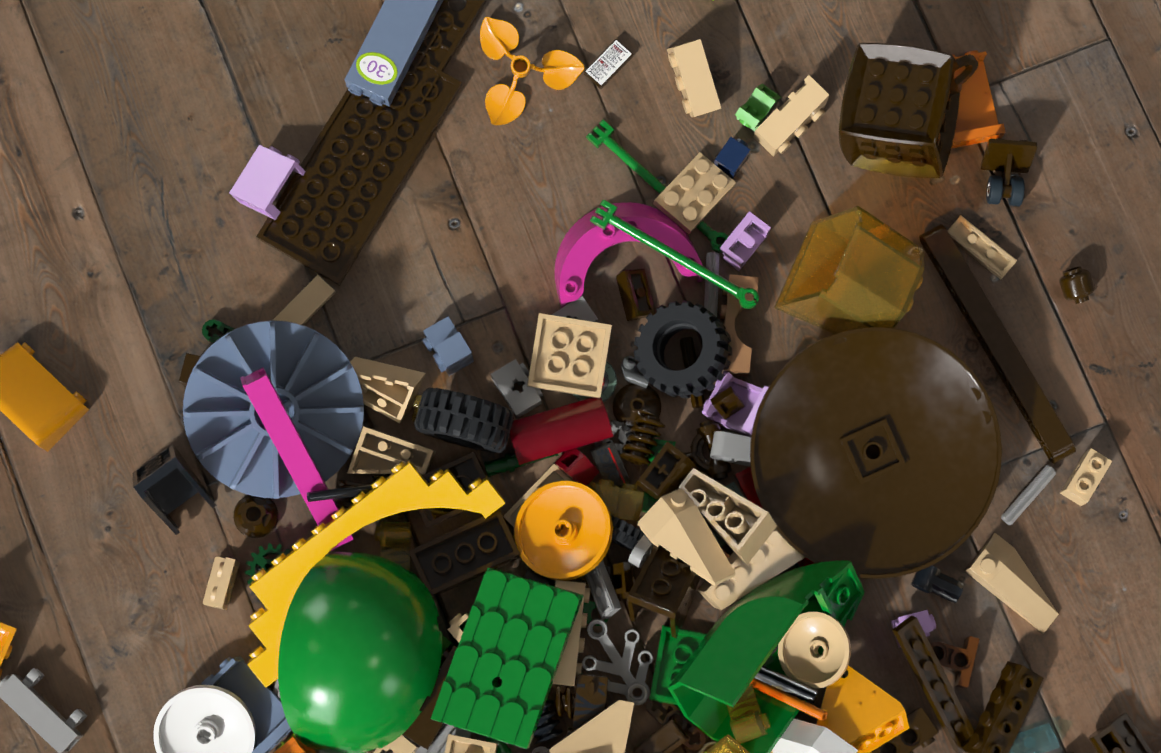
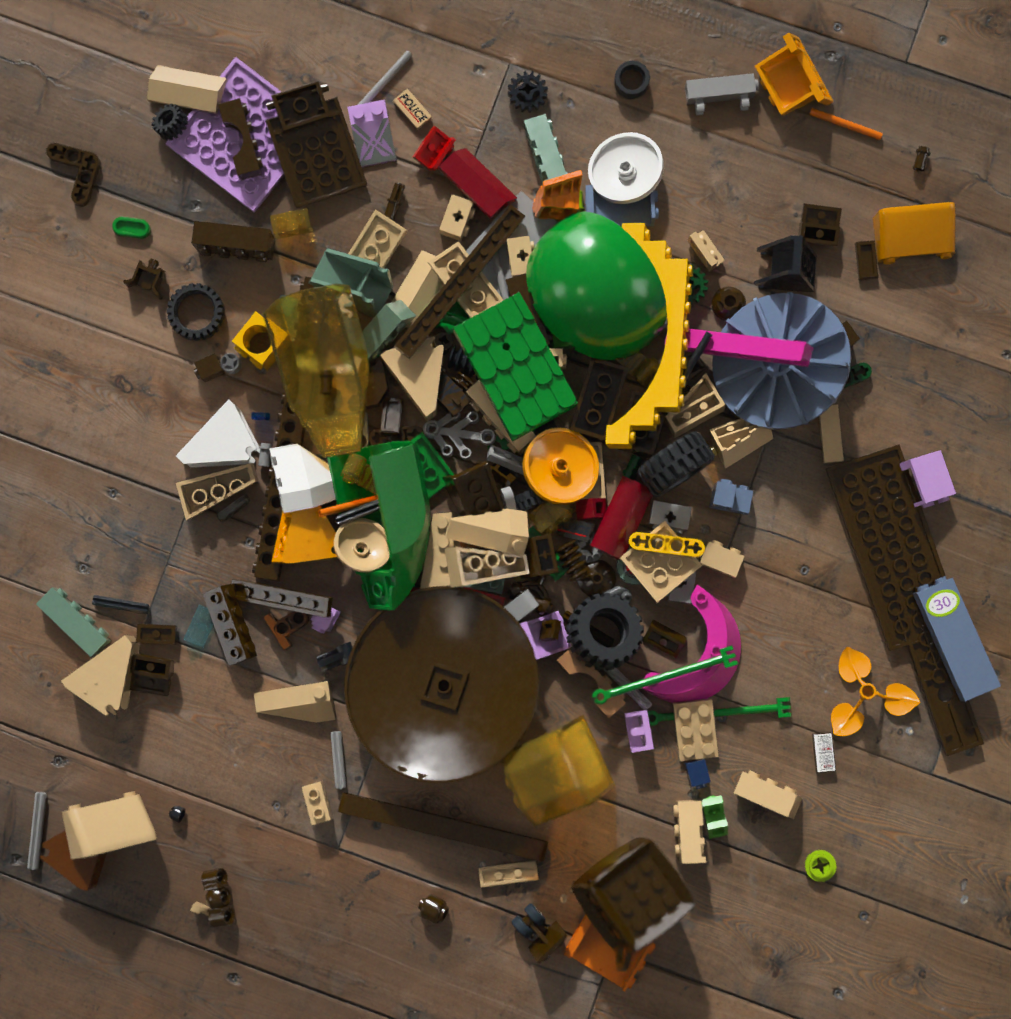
camera: 140 degrees right, 5 degrees up
none -> yellow beam [629,532,705,558]
none -> tan brick [699,540,744,578]
none -> dark brown brick [798,203,842,246]
none -> dark brown tile [855,240,879,280]

